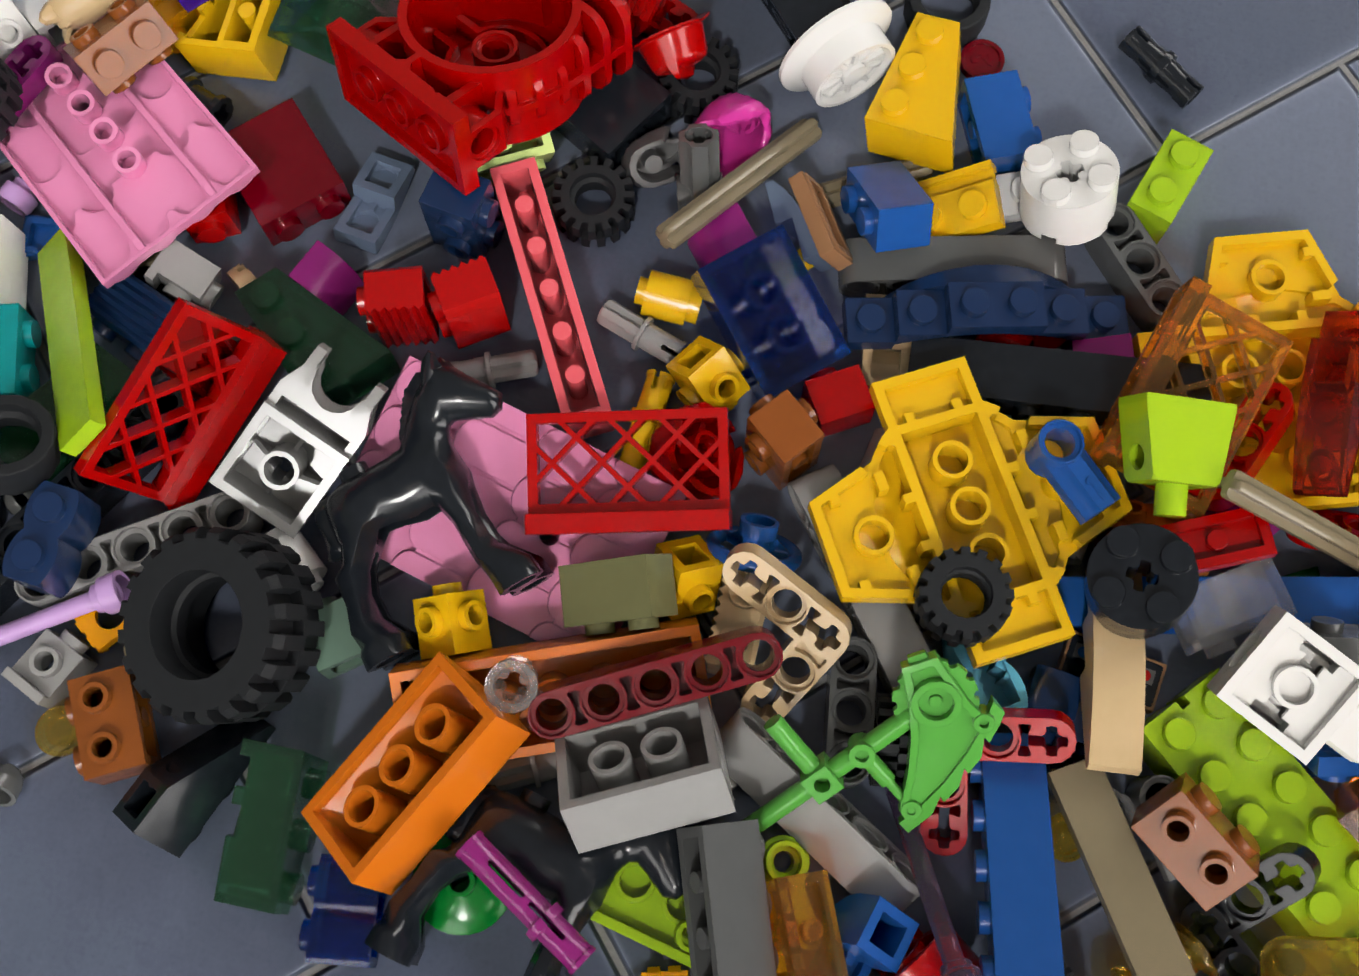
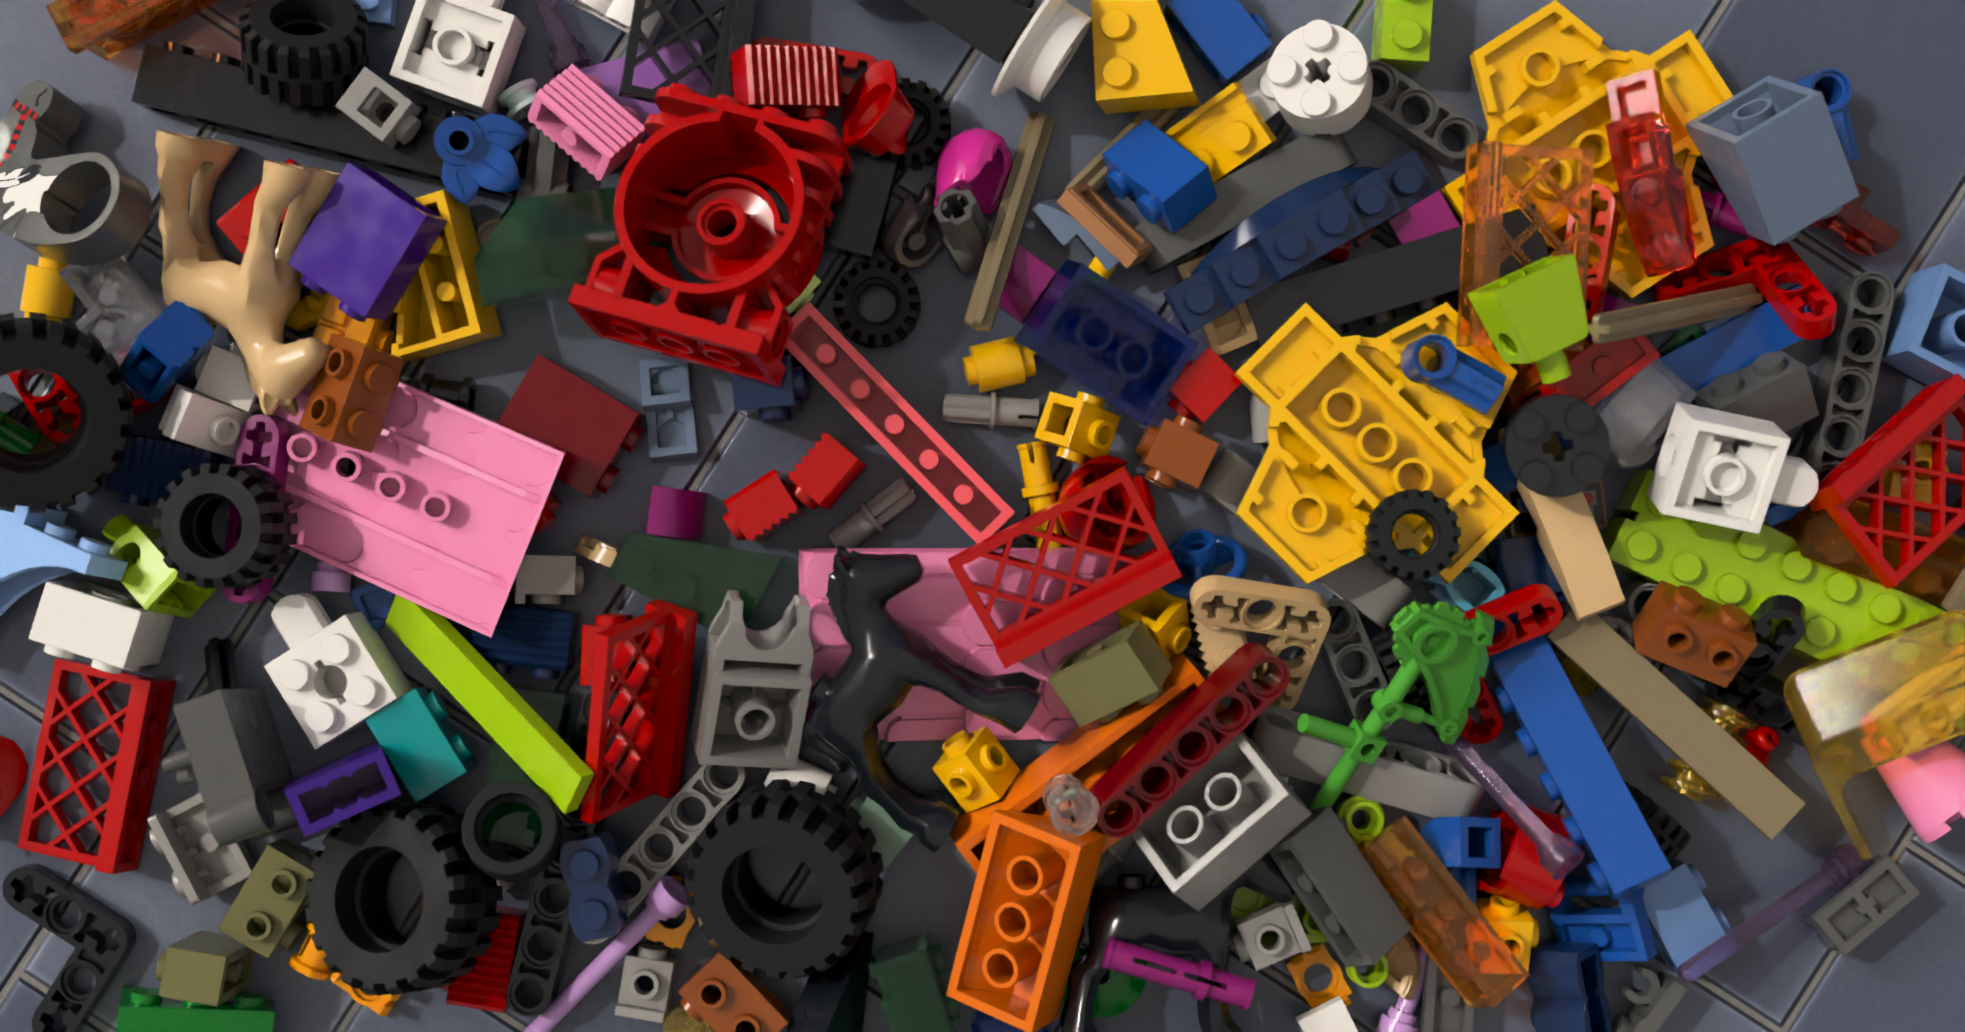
camera: 30 degrees left, 15 degrees up
none -> light grey brick [1233,900,1312,971]

